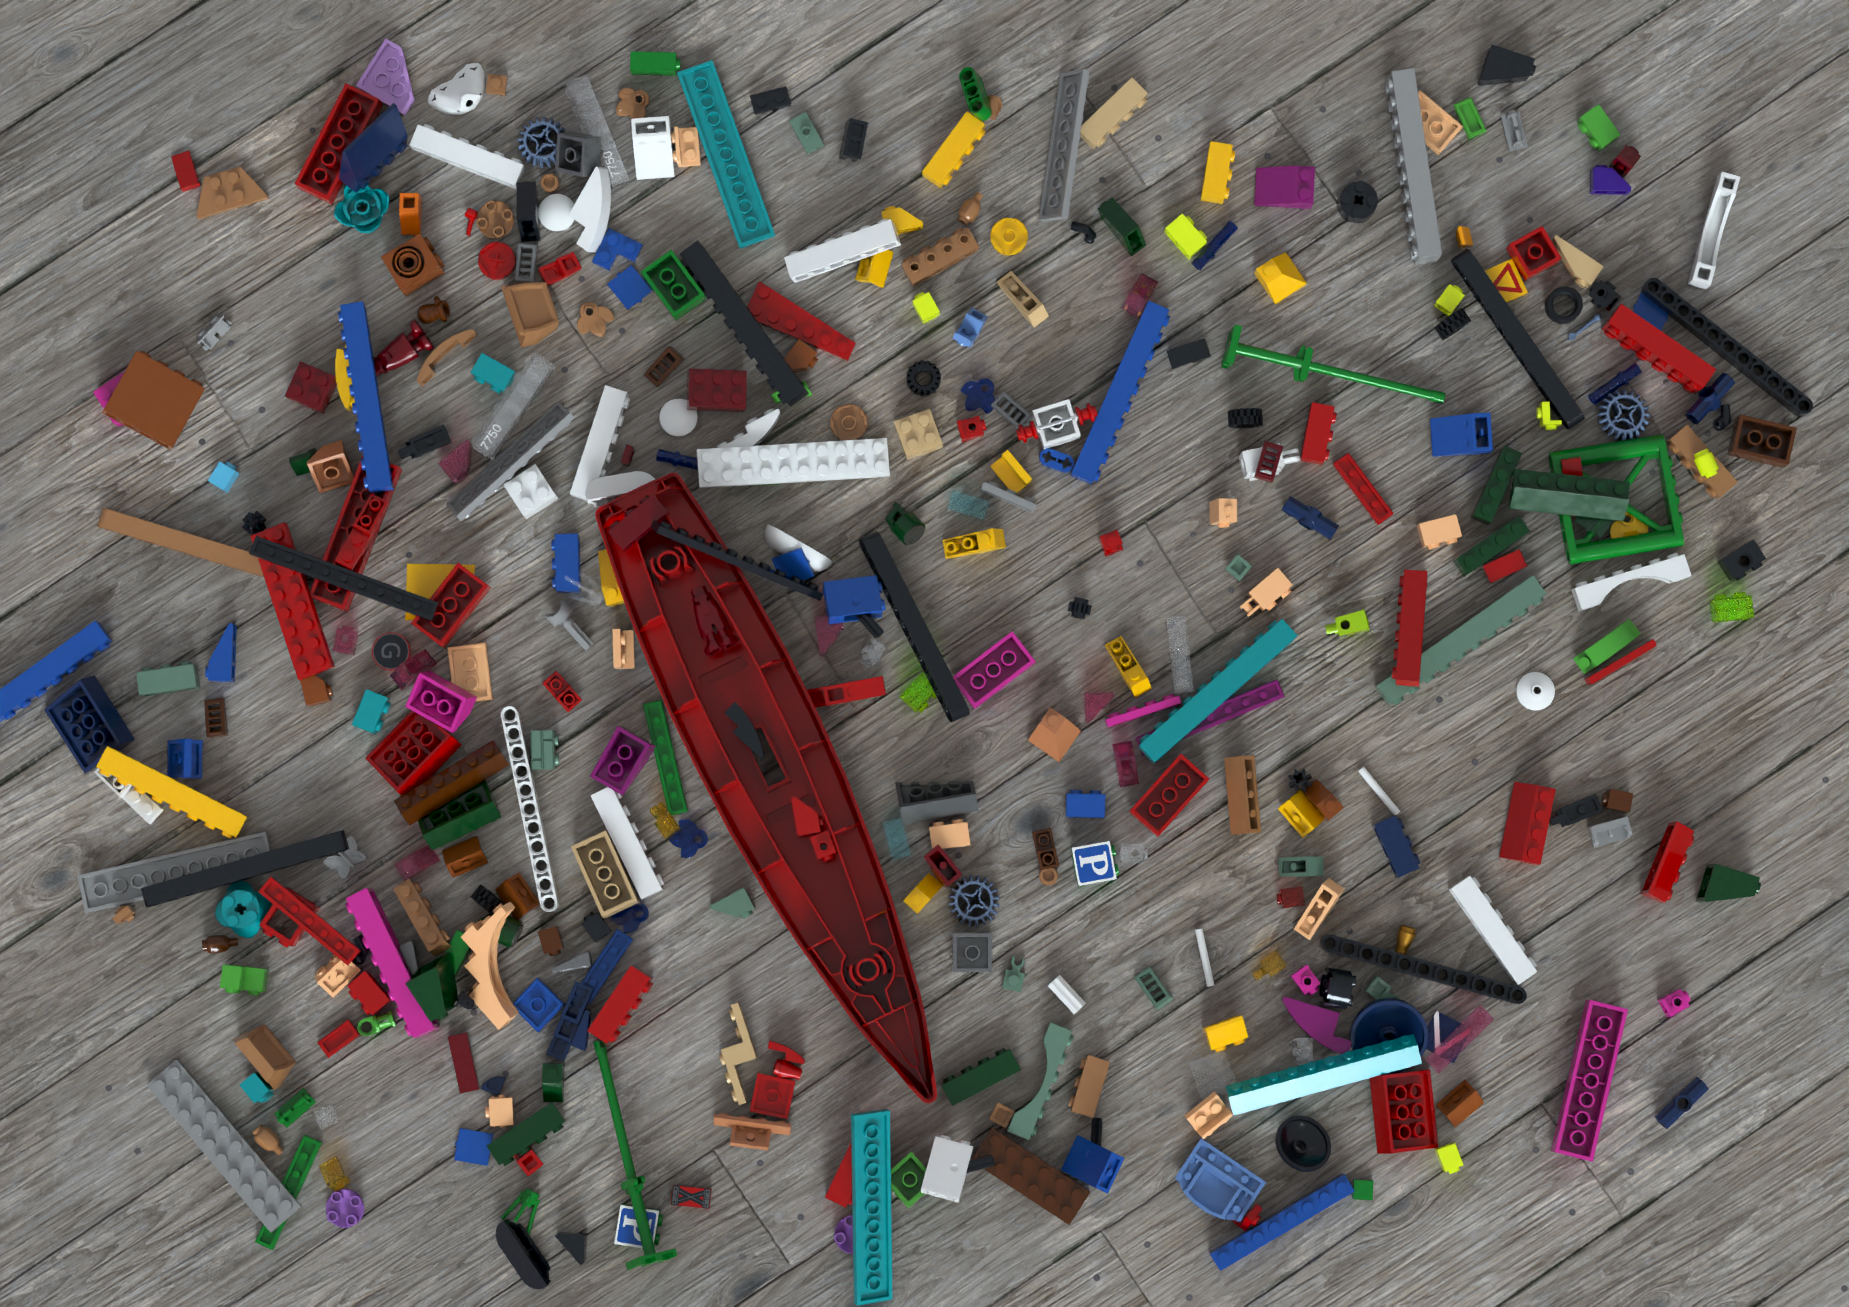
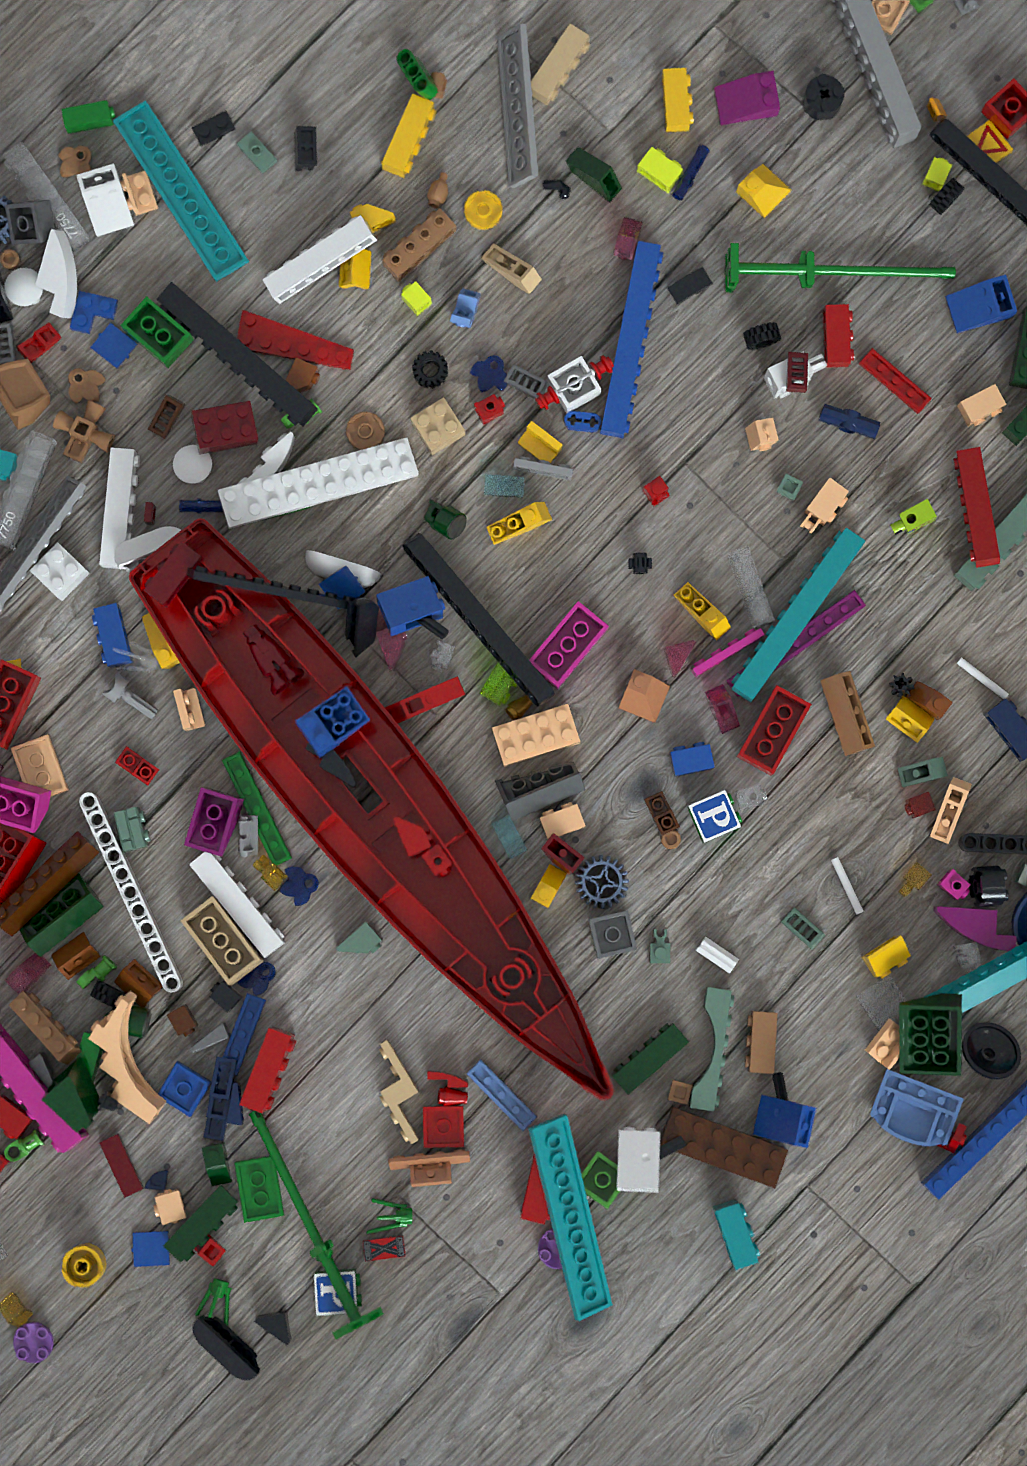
camera: 15 degrees left, 0 degrees up
none -> medium nougat brick [53,400,115,464]
none -> yellow brick [62,1243,107,1287]
none -> bright green connector [76,955,117,989]
none -> green tile [234,1156,285,1223]
none -> light grey hinge [238,814,258,857]
none -> blue slope [296,686,370,758]
none -> black brick [345,598,378,658]
none -> green plant [366,1198,412,1234]
none -> medium blue tile [466,1059,537,1131]
none -> light nougat brick [492,704,580,767]
none -> pearl gold cone [505,694,533,720]
none -> teal brick [713,1199,761,1270]
none -> dark green slope [899,993,962,1076]

